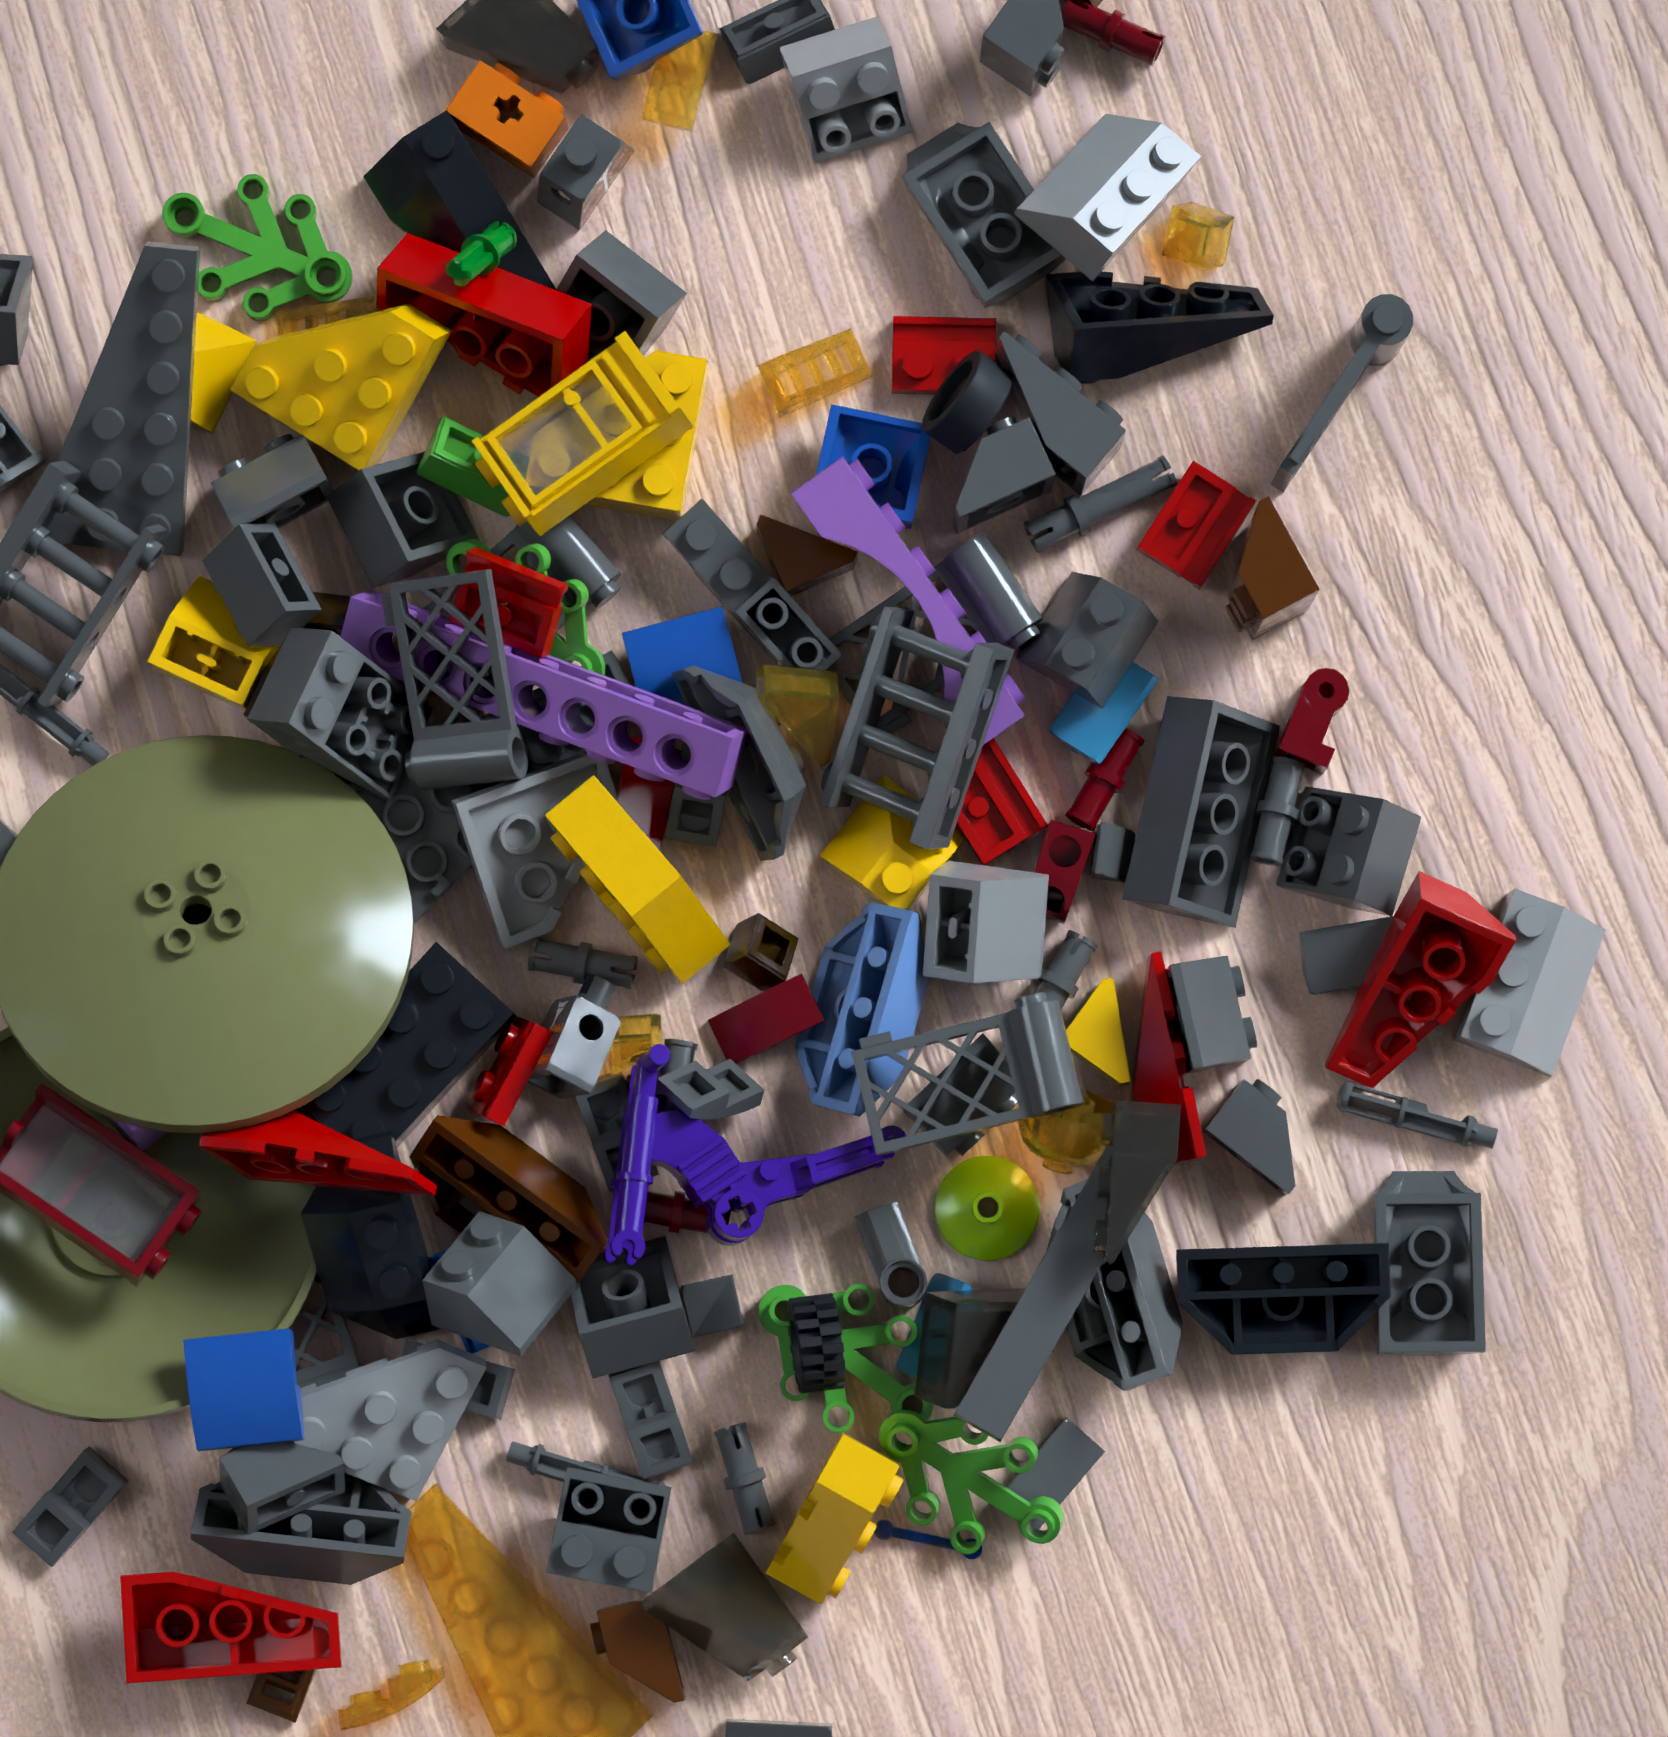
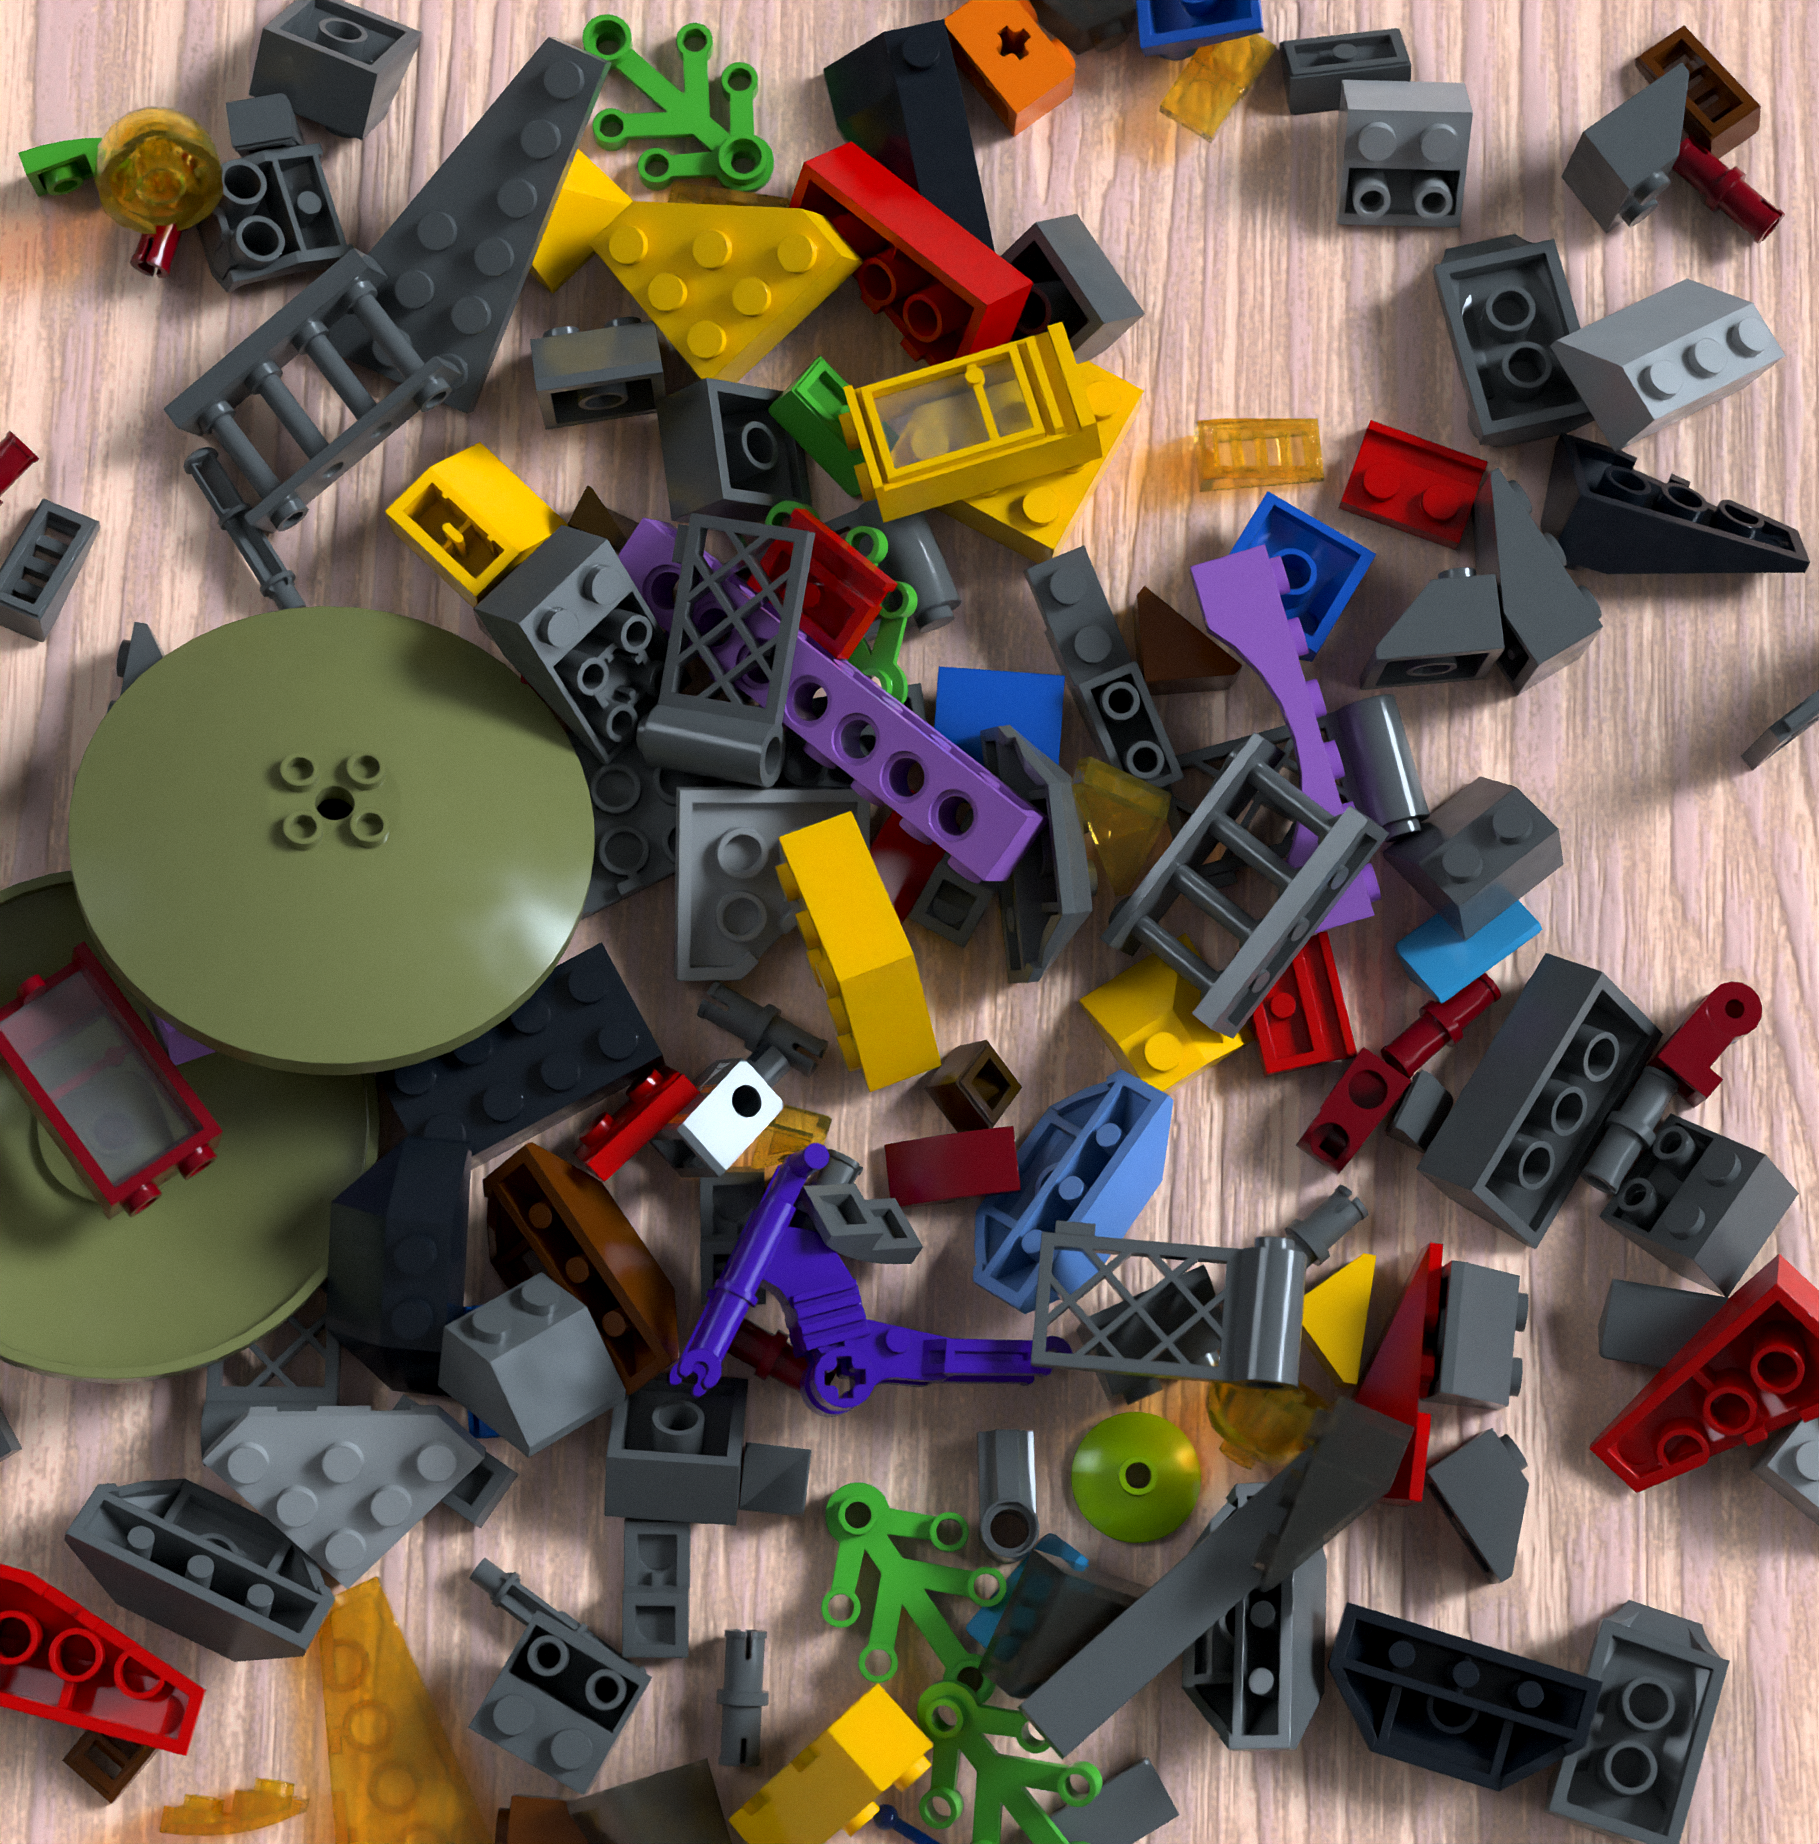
camera: 15 degrees right, 5 degrees down
blue slope [183,1328,305,1452] -> none
red wedge [199,1110,437,1196] -> none
dark grey brick [202,523,322,647] -> none
dark grey slope [219,1442,345,1535] -> none
green axle [445,221,517,286] -> none
dark grey torso [537,114,634,231] -> none
black tyre [787,1293,846,1394] -> none
black tyre [922,350,1013,454] -> none
light grey slope [923,860,1049,984] -> none
dark grey pin [1023,455,1177,553] -> none
red plate [1136,461,1257,590] -> none
clear yellow slope [1162,202,1234,270] -> none
reddish brown slope [1225,496,1320,641] -> none
dark grey piece [1337,1081,1498,1149] -> none

